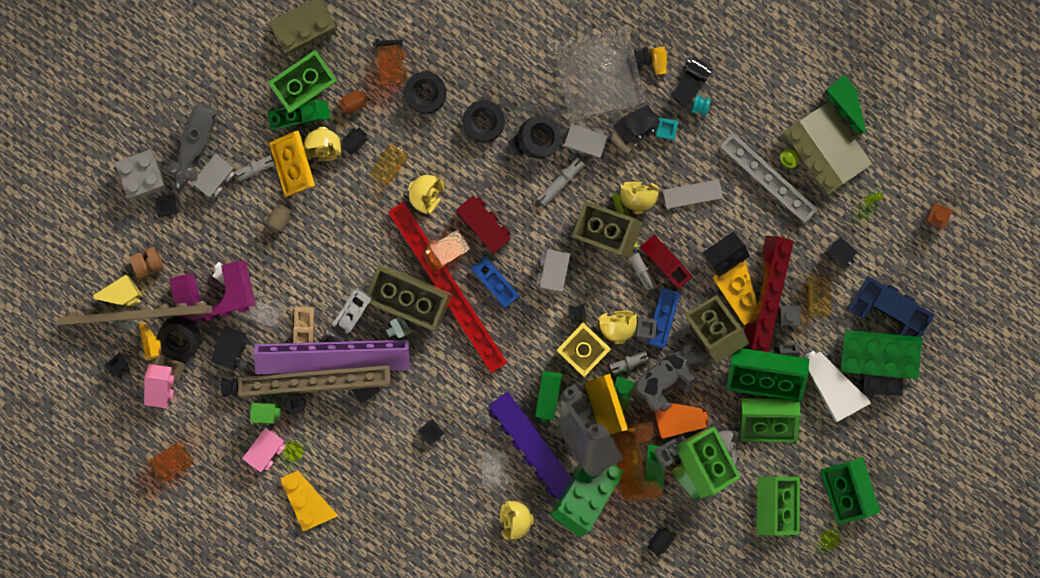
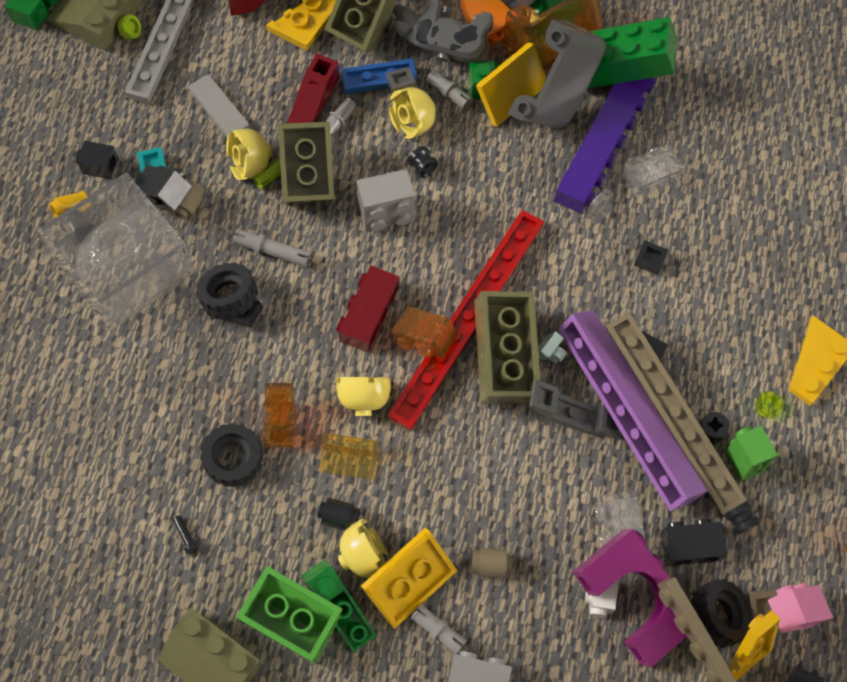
camera: 115 degrees left, 20 degrees down
bright pink brick [242,427,286,472] -> none
tan slope [293,307,314,343] -> none
dark orange brick [338,89,368,115] -> none
clear orange brick [377,44,408,87] -> none
black tyre [463,100,505,143] -> none
blue plate [471,255,520,308] -> none
light yellow cylinder [500,501,534,540] -> none
green slope [535,371,562,423] -> none
light yellow brick [556,323,611,377] -> none
light grey brick [564,122,608,159] -> none
black brick [683,57,713,83] -> none
teal wheel [691,94,711,117] -> none
black brick [702,231,750,278] -> none
none -> clear orange brick [264,383,295,447]

